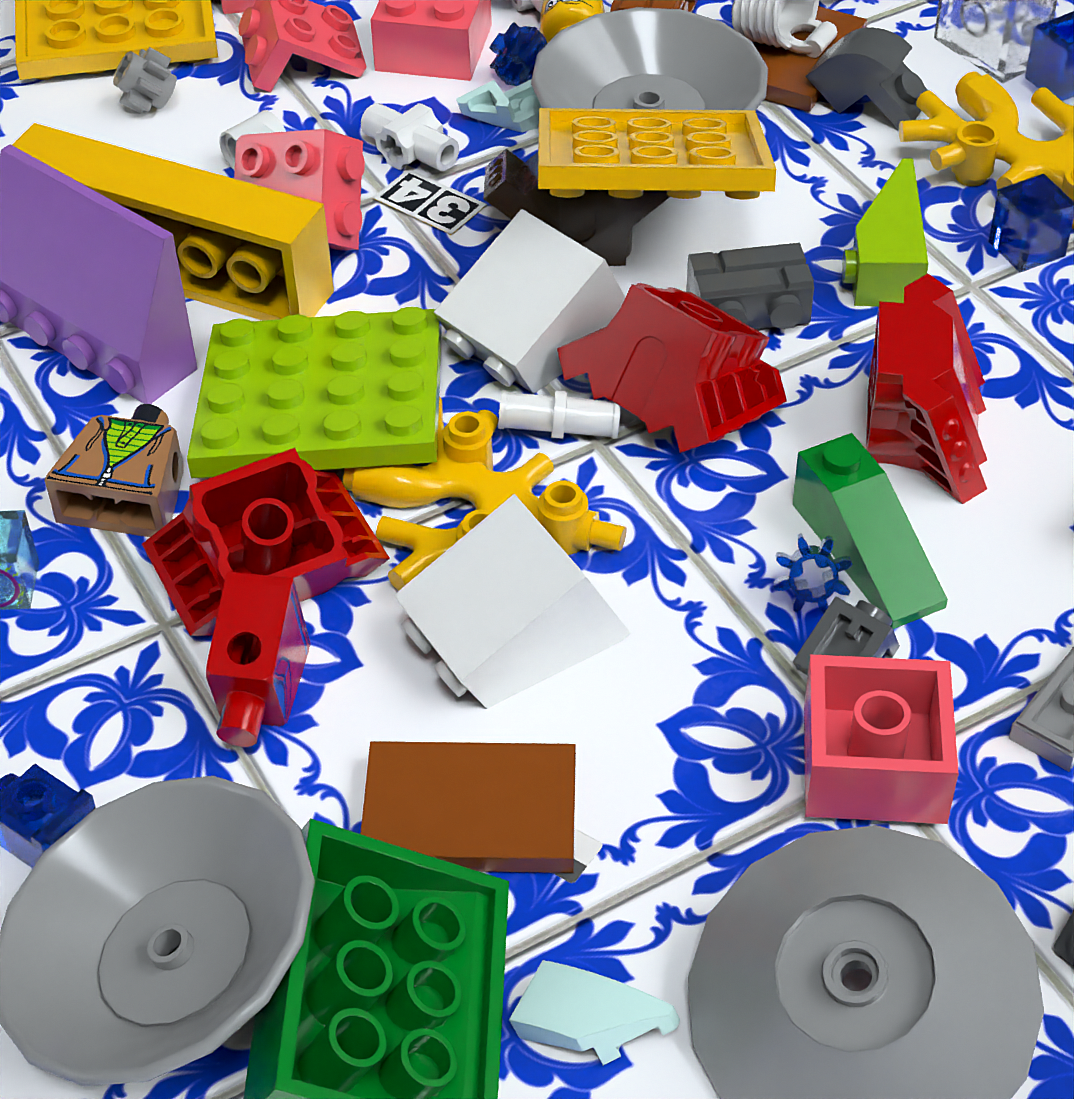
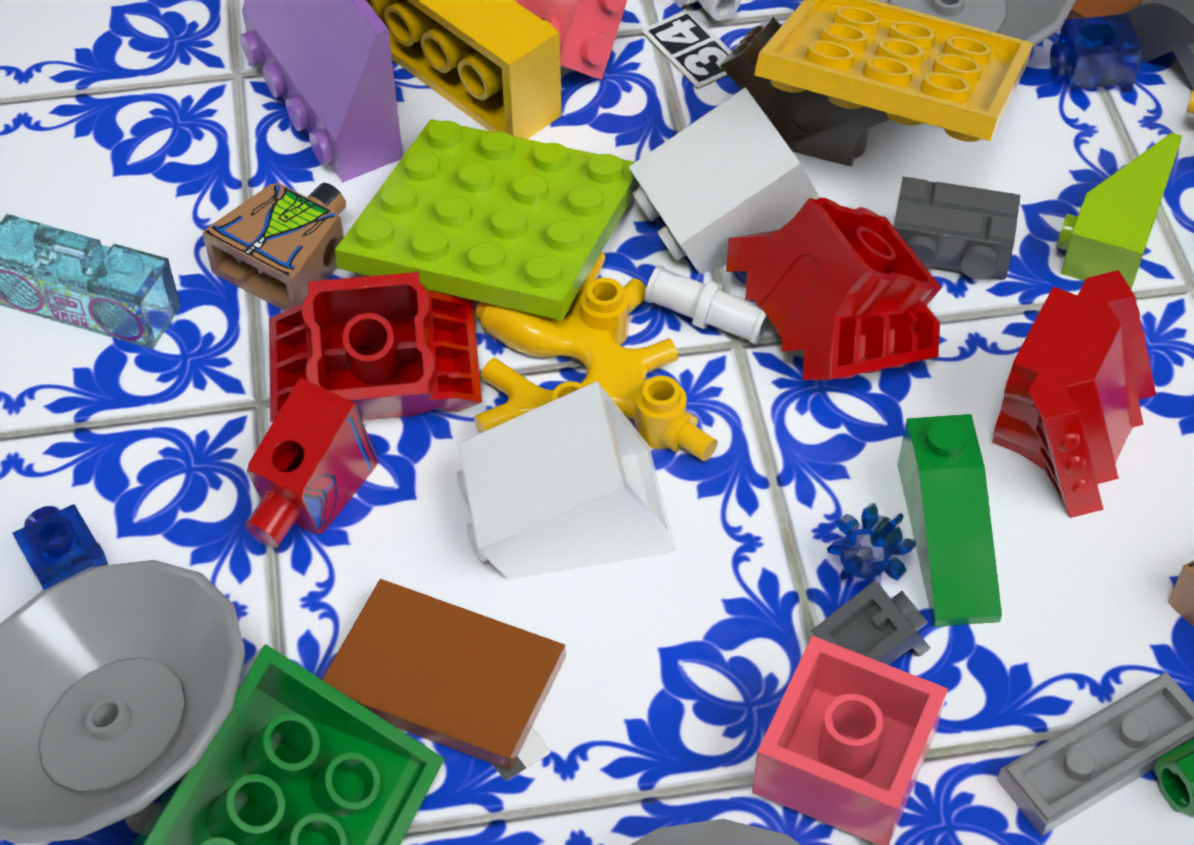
camera: 20 degrees right, 5 degrees up
none -> clear blue brick [1050,14,1143,93]

